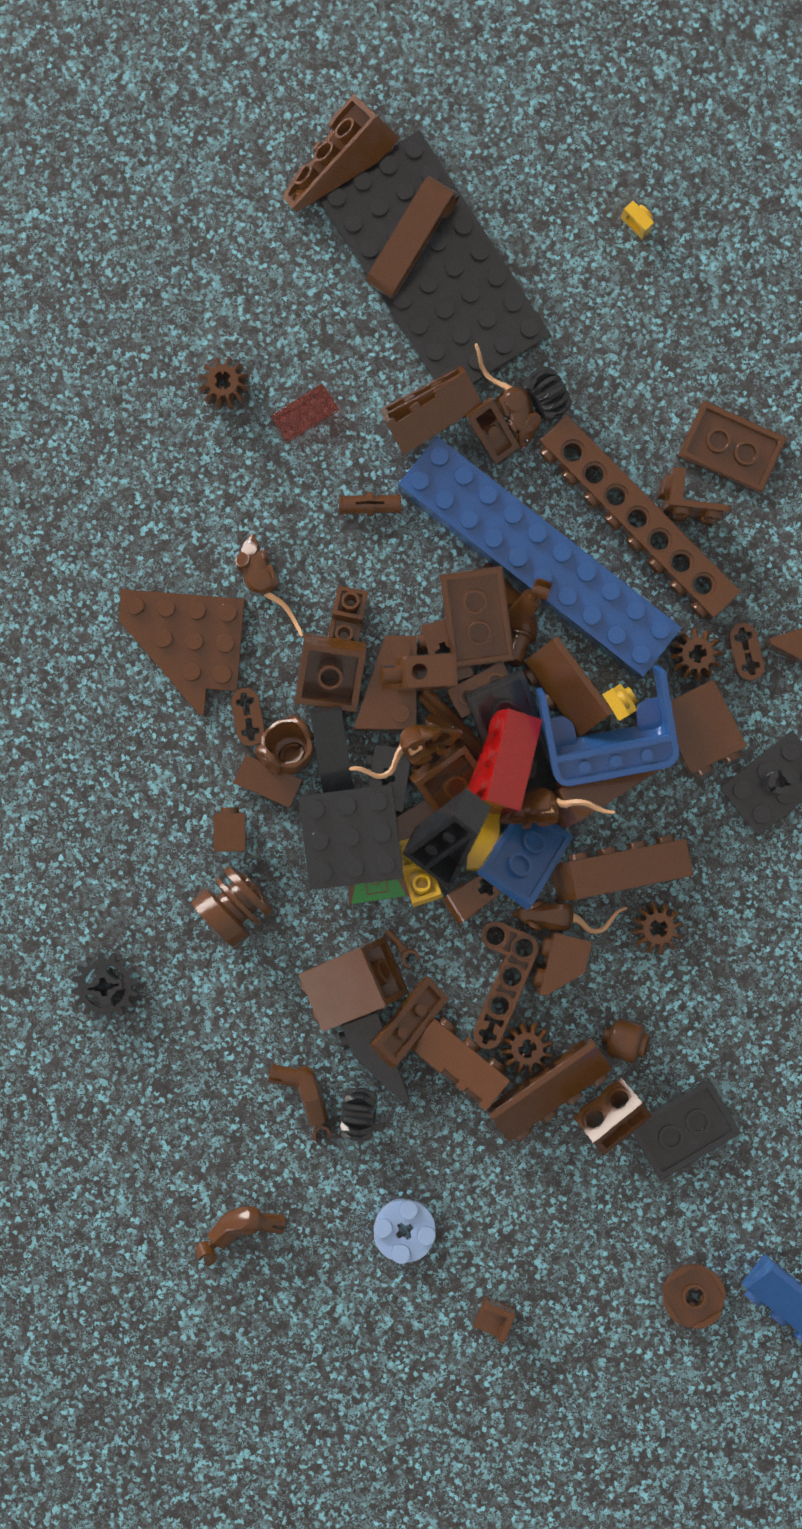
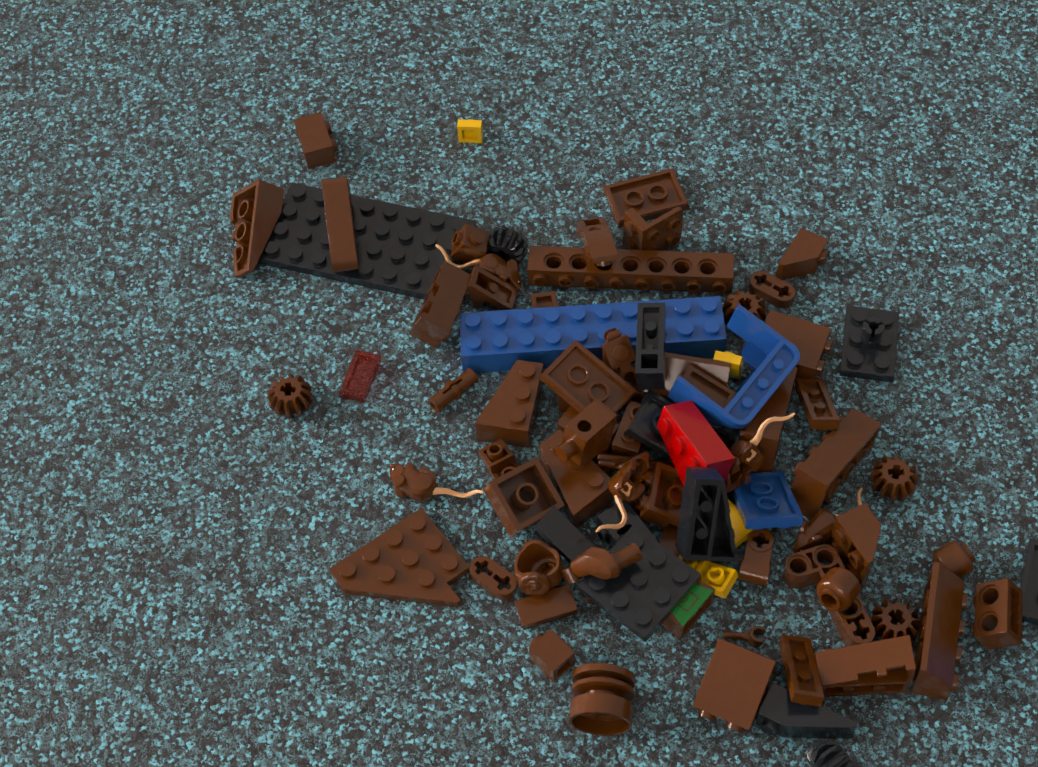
camera: 30 degrees left, 30 degrees down
none -> reddish brown brick [293,112,338,169]
none -> reddish brown brick [450,223,489,263]
none -> reddish brown wedge [475,360,544,448]
none -> reddish brown plate [530,291,558,308]
none -> reddish brown arm [561,543,642,584]
none -> reddish brown slope [575,217,619,266]
none -> reddish brown plate [601,334,636,381]
none -> black slope [635,302,666,390]
none -> reddish brown tile [682,365,737,409]
none -> reddish brown plate [794,378,840,431]
none -> reddish brown head [816,567,861,611]

